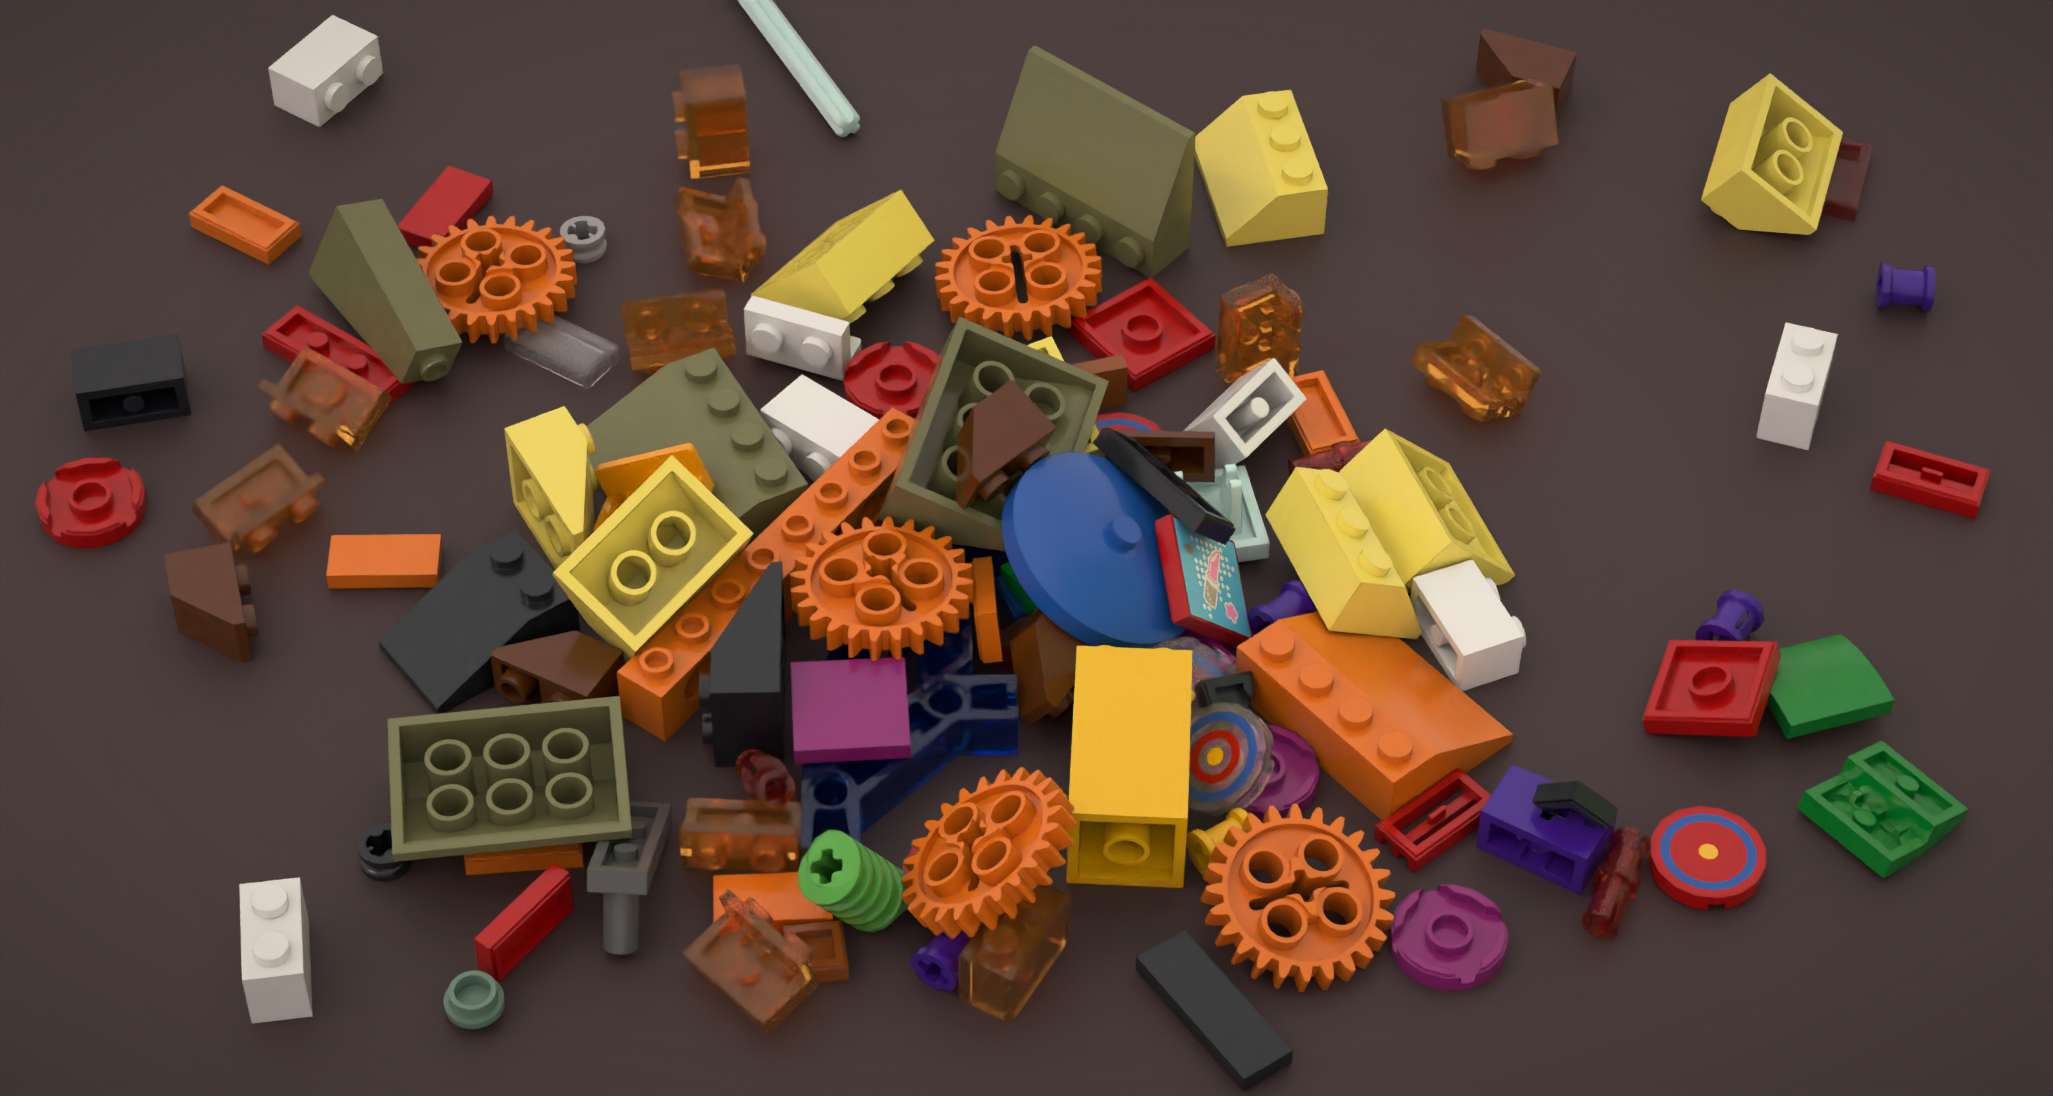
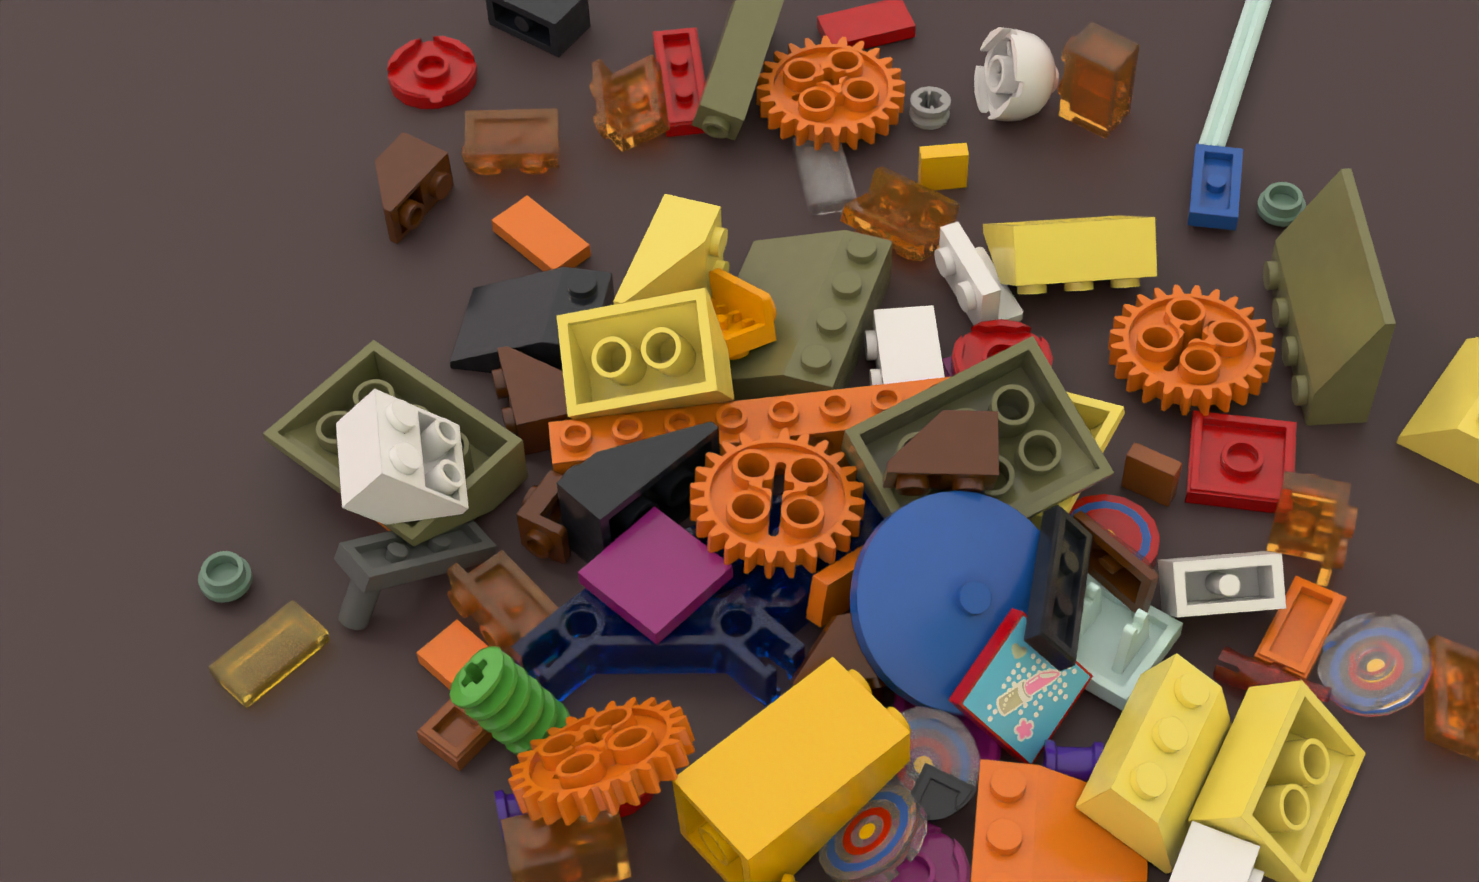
camera: 50 degrees right, 5 degrees up
white brick [239,877,313,1024] -> none
red tile [474,863,574,982] -> none
clear orange bracket [673,177,766,282] -> none
clear orange bracket [683,889,820,1034] -> none
clear red pin [735,749,795,807] -> none
none -> clear yellow tile [209,600,330,708]
none -> white slope [336,389,469,525]
none -> reddish brown bracket [516,470,571,564]
none -> yellow tile [918,143,969,191]
none -> white cylinder [974,27,1059,121]
none -> blue plate [1187,144,1243,231]
none -> sand green plate [1257,182,1306,227]
none -> clear tile [1318,613,1433,717]

